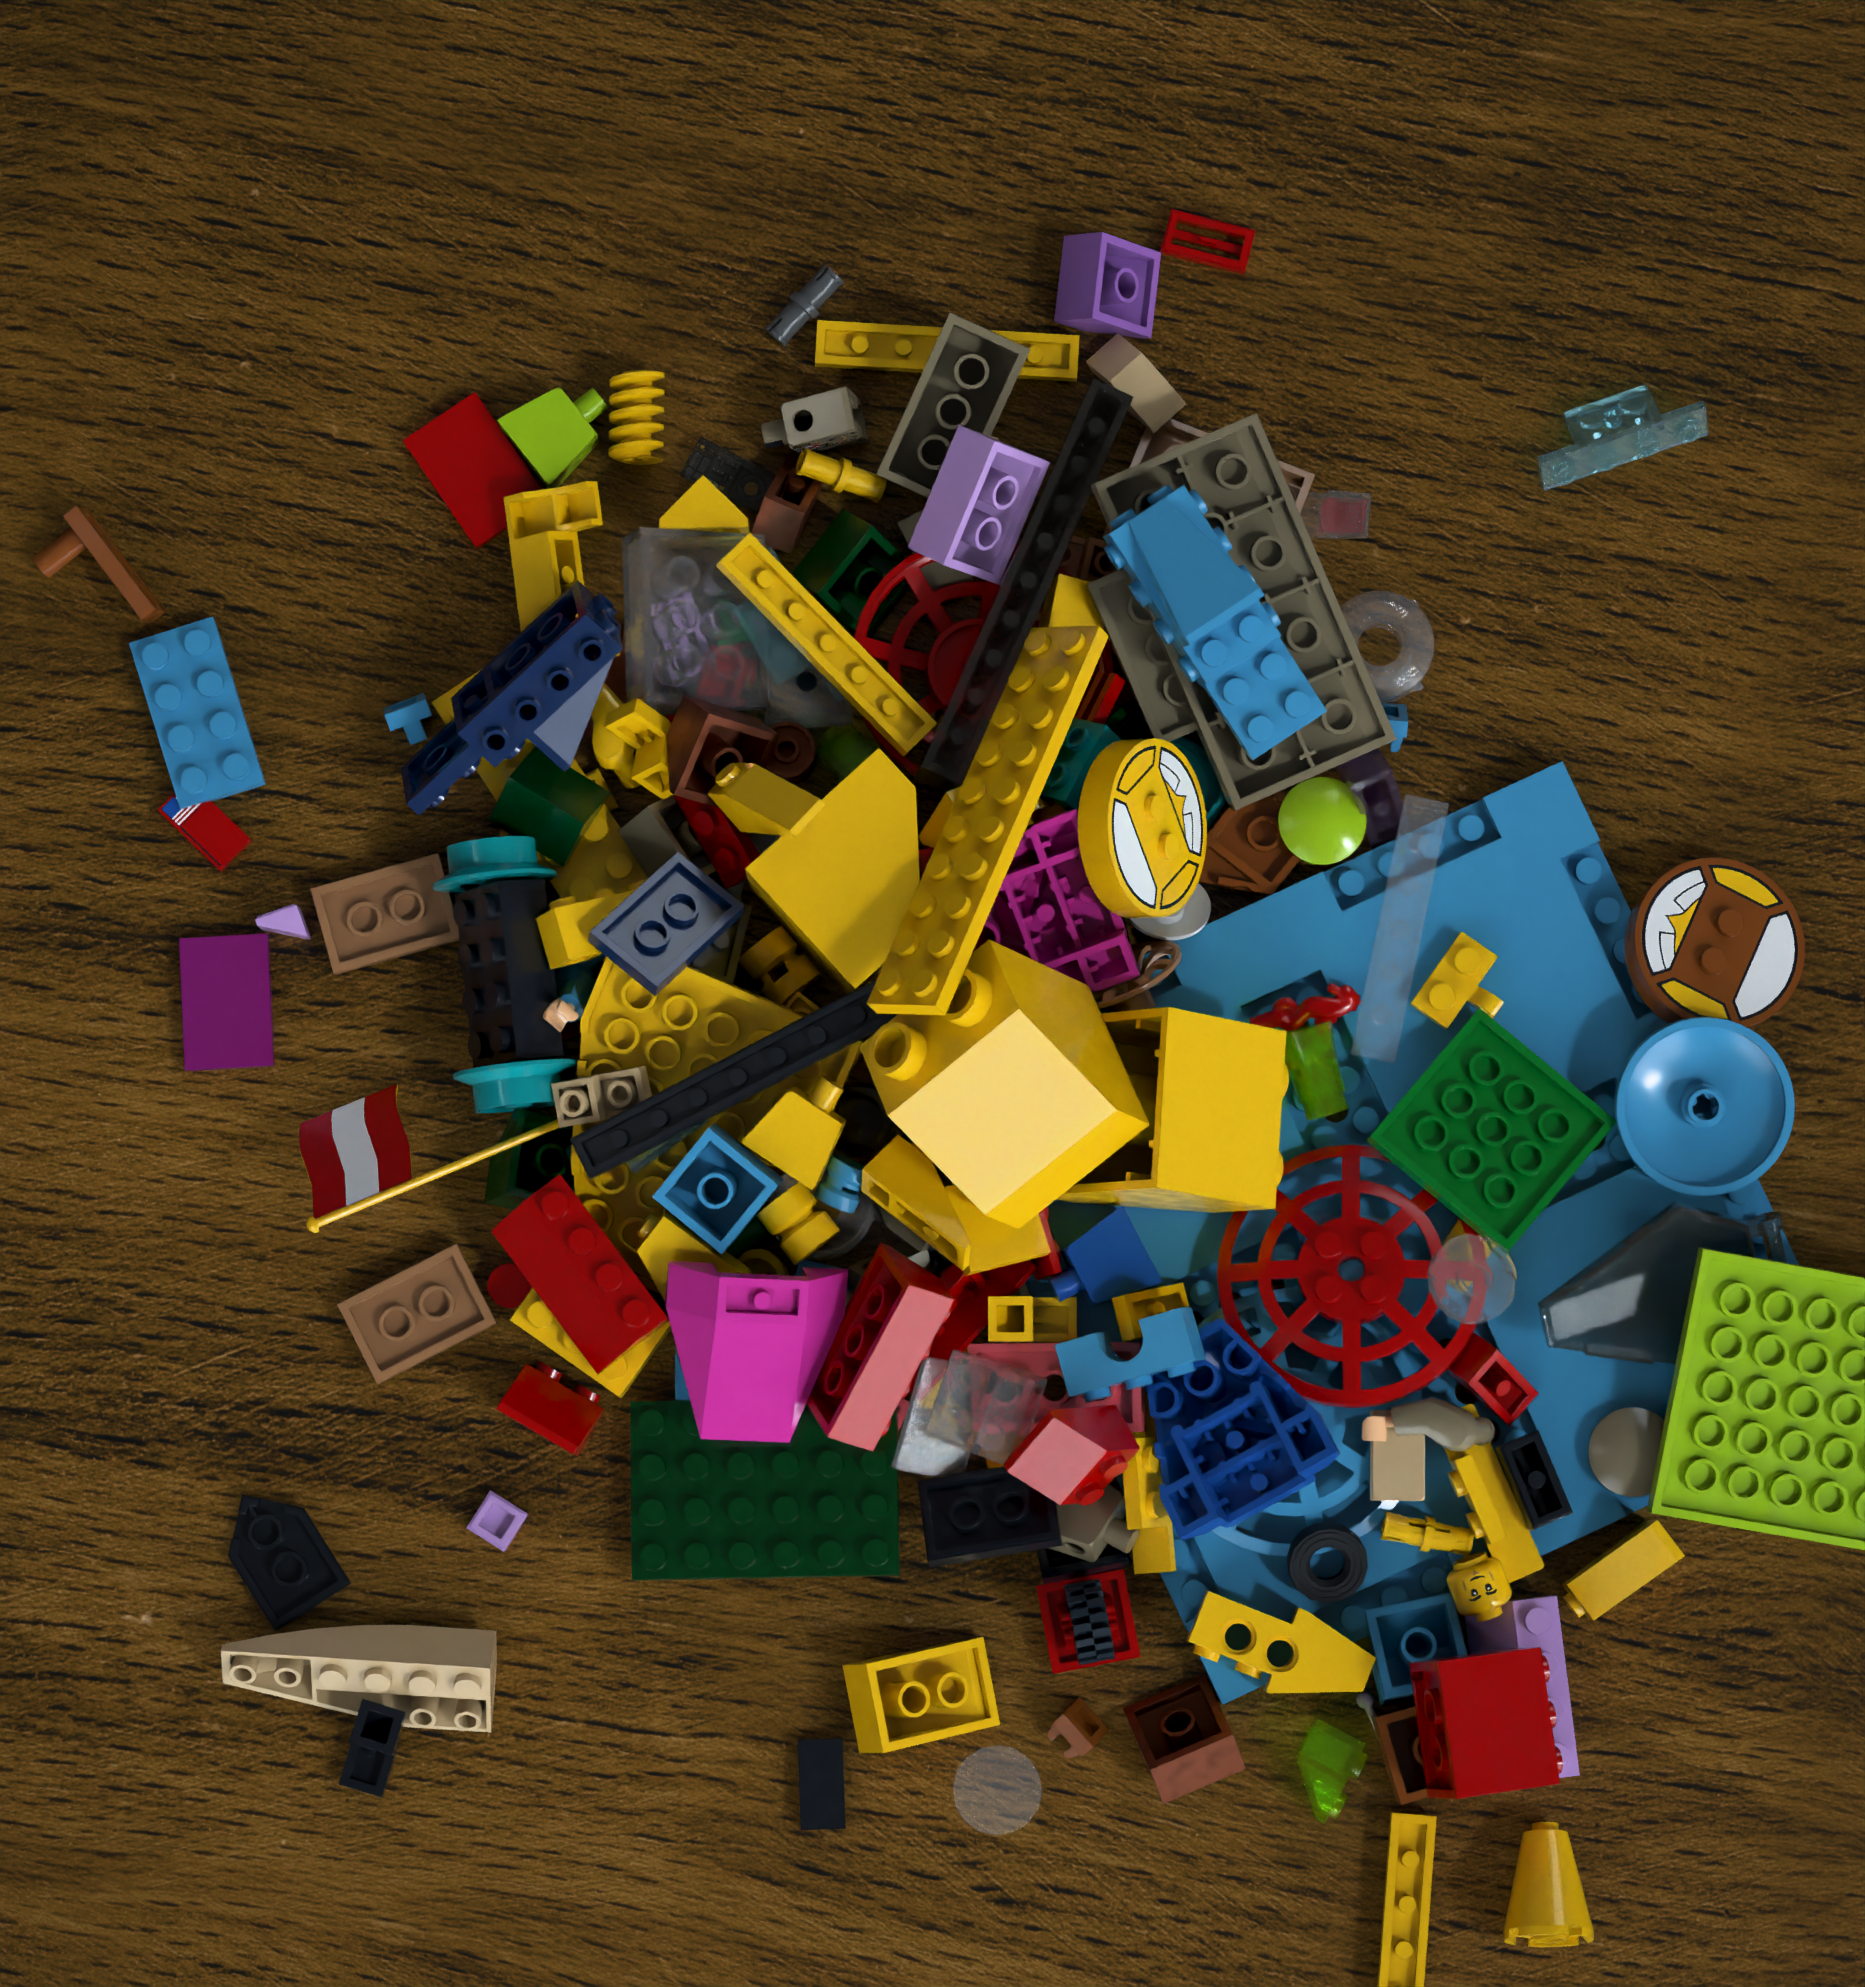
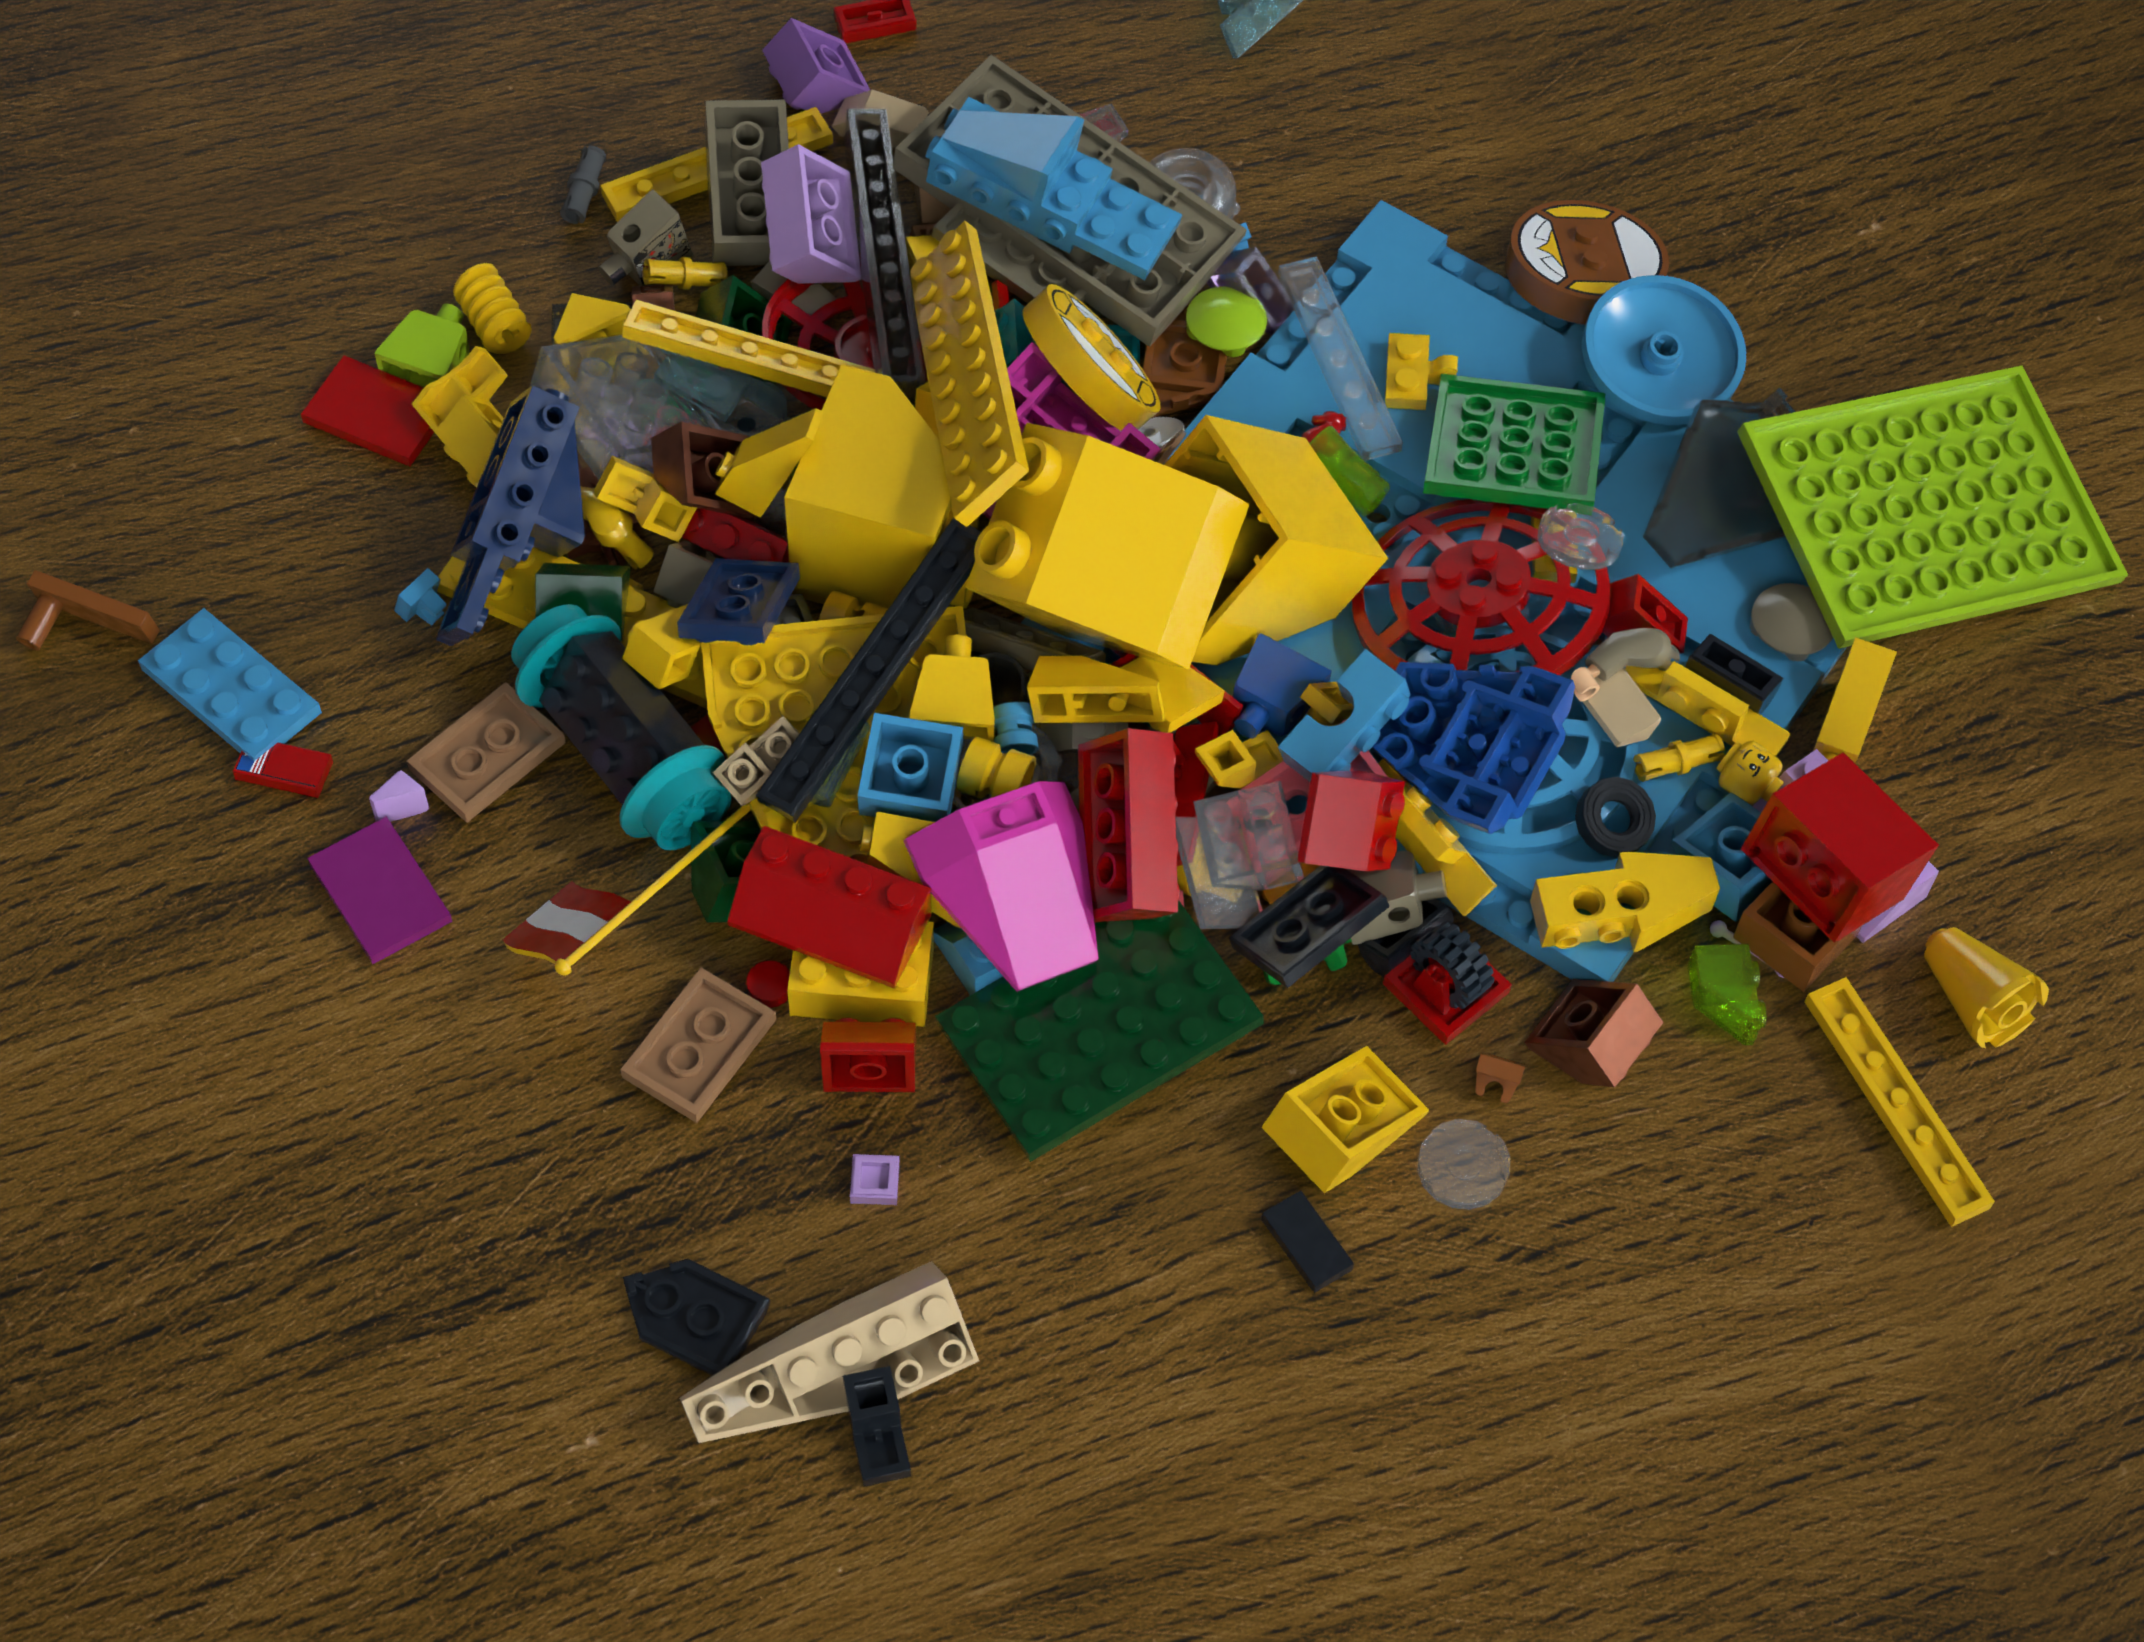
camera: 30 degrees left, 25 degrees down
dark azure arm [543,953,605,1032] -> none

